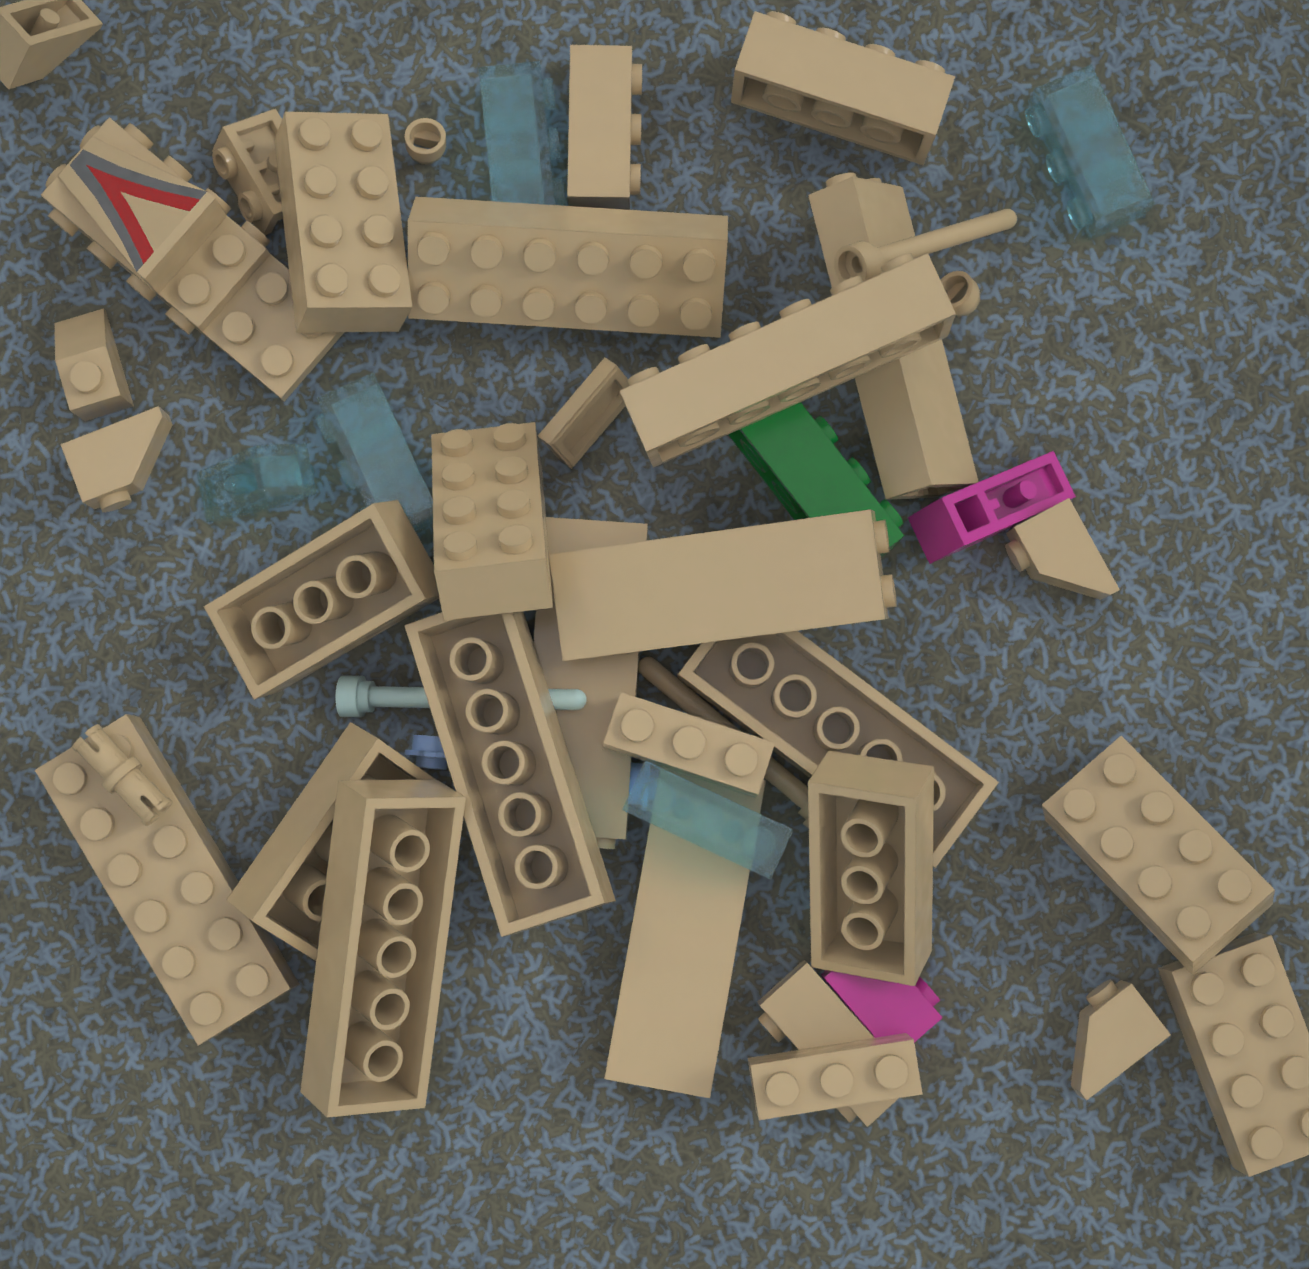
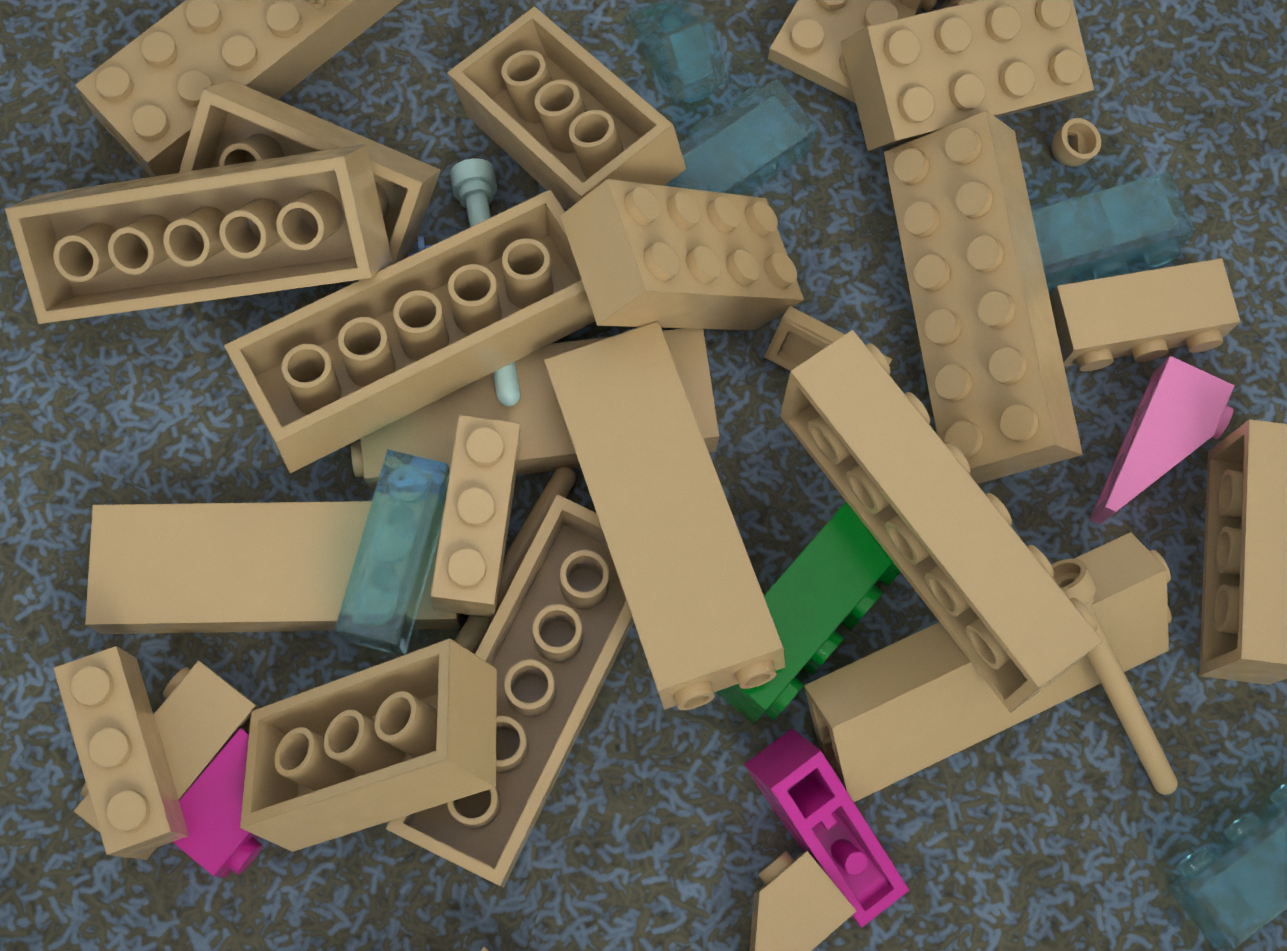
camera: 75 degrees right, 10 degrees down
tan hinge [941,271,980,317] -> none
none -> bright pink slope [1089,356,1235,525]

